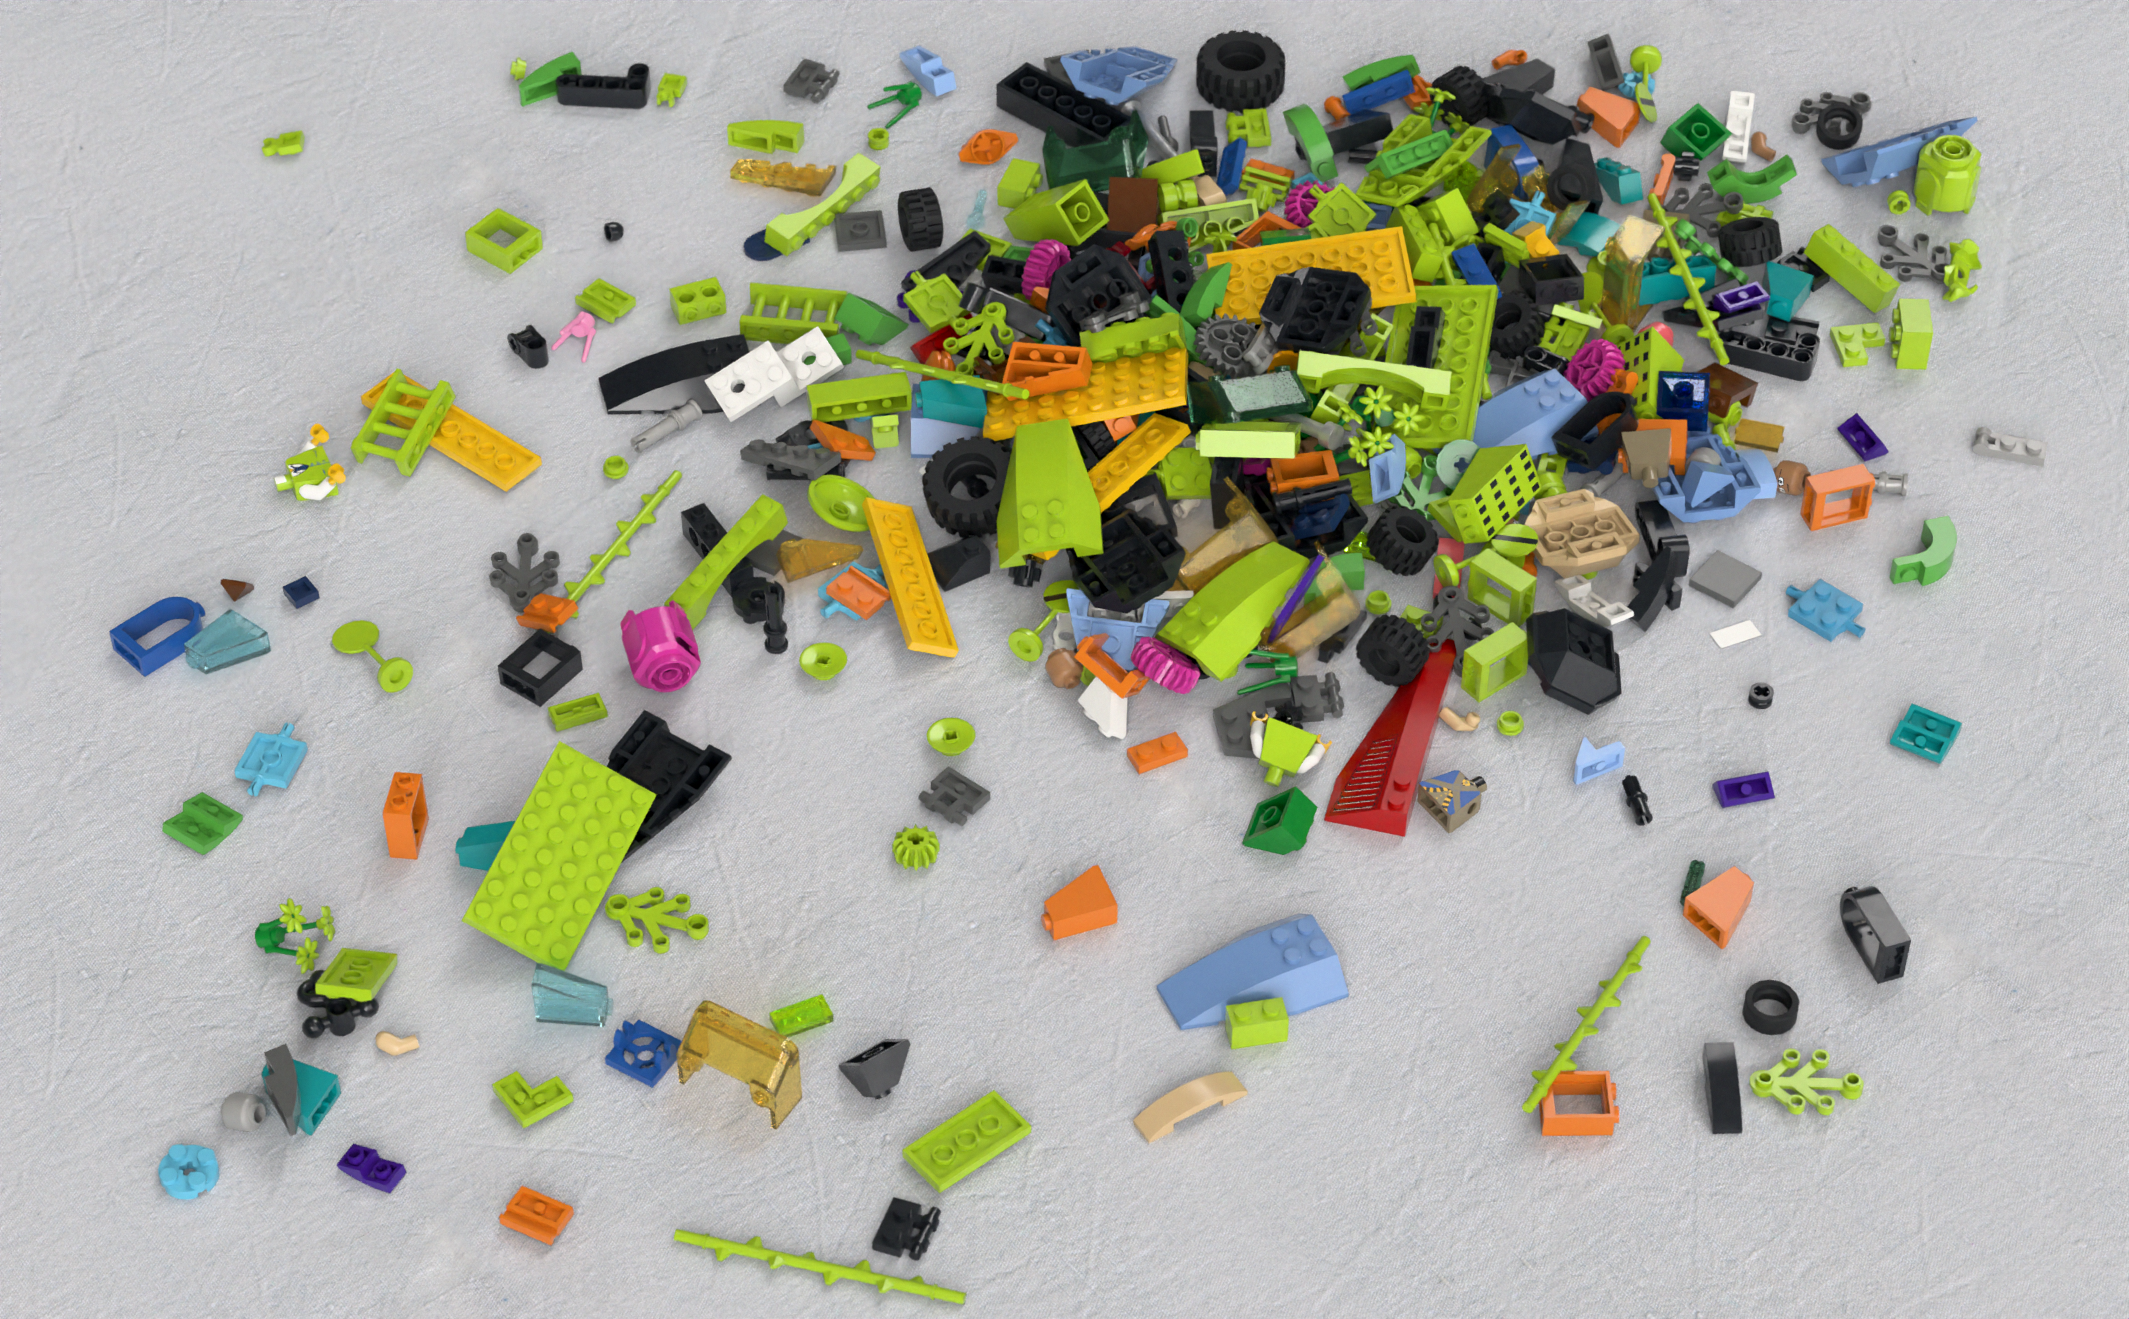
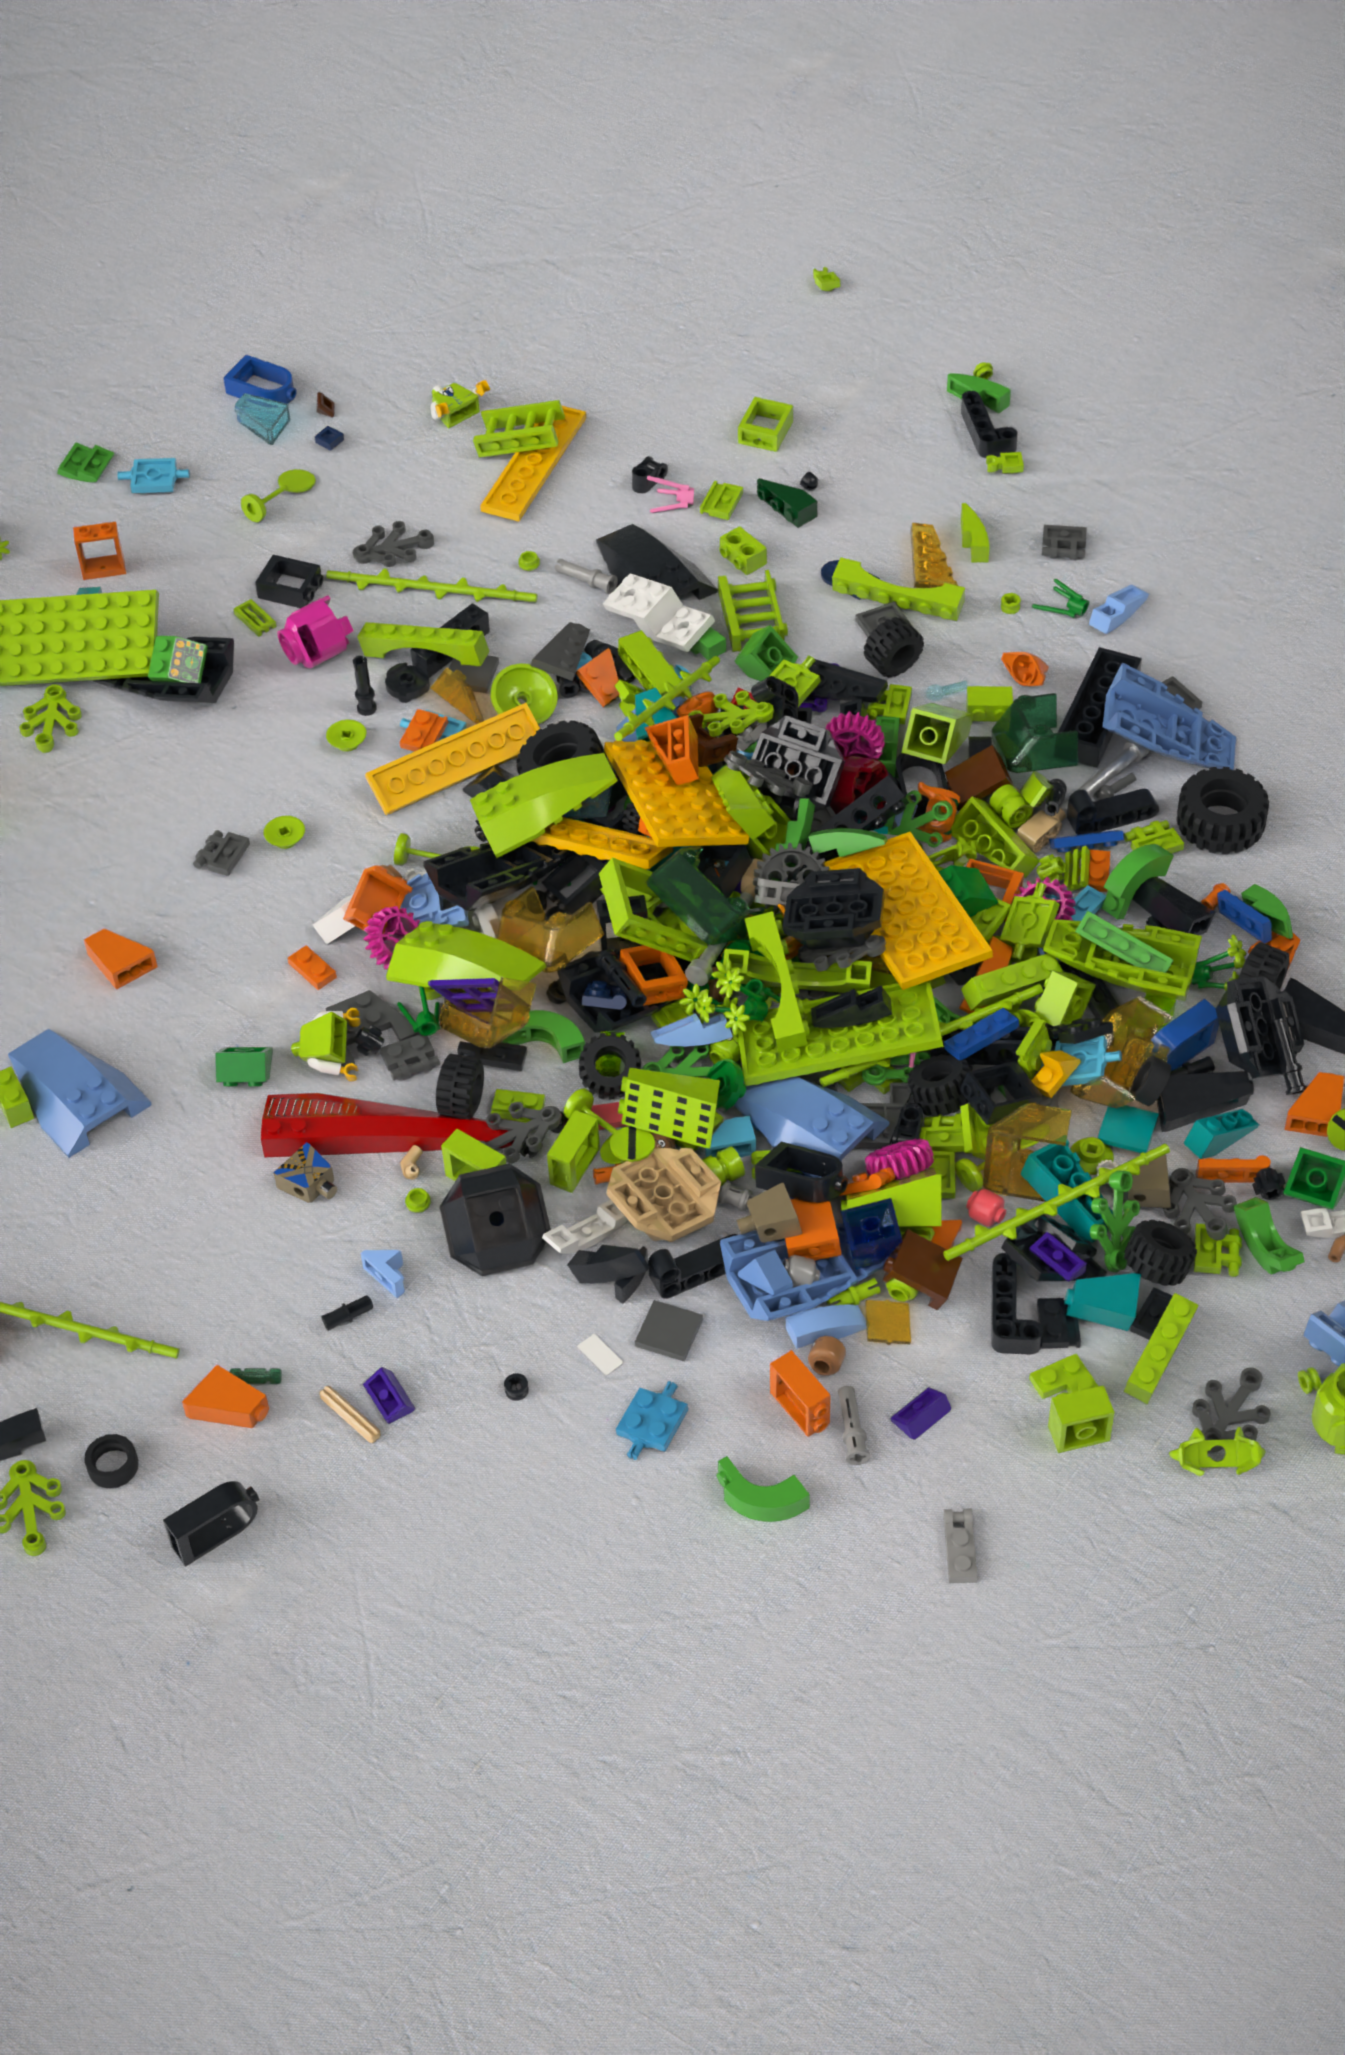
camera: 75 degrees right, 5 degrees up
orange plate [516,593,579,633] -> none
lime gear [892,824,940,871] -> none
lime plate [1365,590,1392,614] -> none
teal slope [1890,703,1962,764] -> none
none -> bright green slope [148,636,208,683]
none -> tan axle [319,1386,381,1443]
none -> dark green slope [757,478,818,528]

